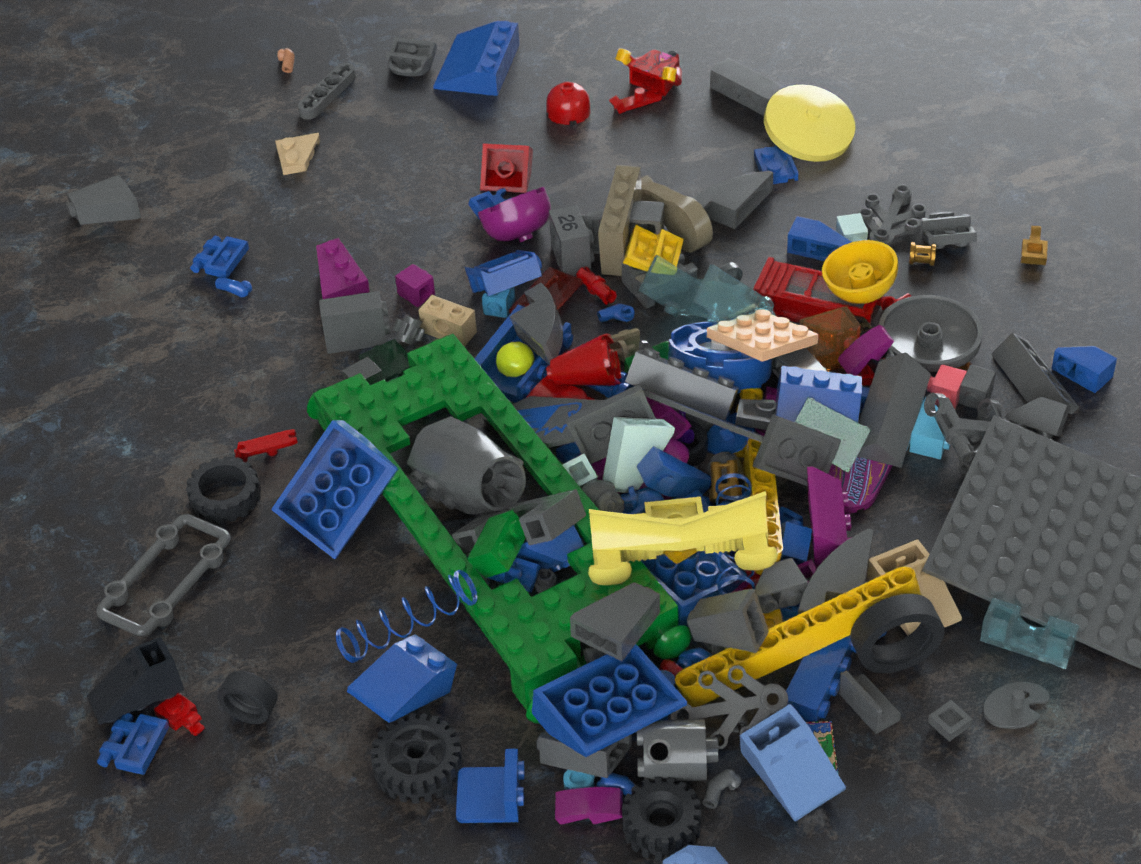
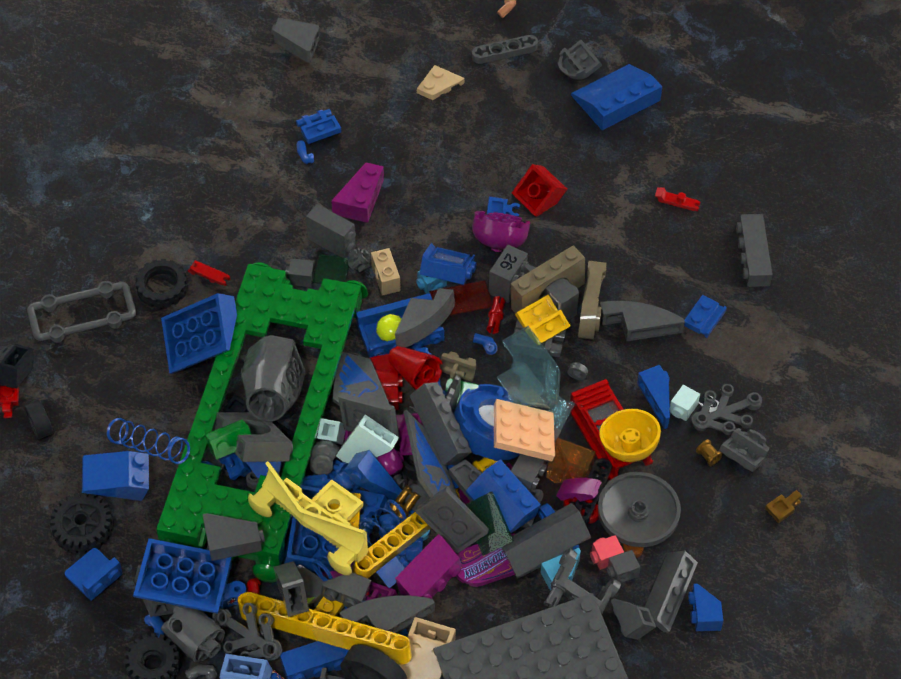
camera: 40 degrees right, 10 degrees up
magenta brick [395,264,435,307] -> none
red cylinder [546,82,591,125] -> none
magenta slope [555,787,622,825] -> none
medium azure tile [563,770,594,790] -> none
red torso [615,48,682,97] -> none
blue arm [677,648,713,669] -> none
light yellow dish [764,85,855,162] -> none
red hand [881,293,911,310] -> none

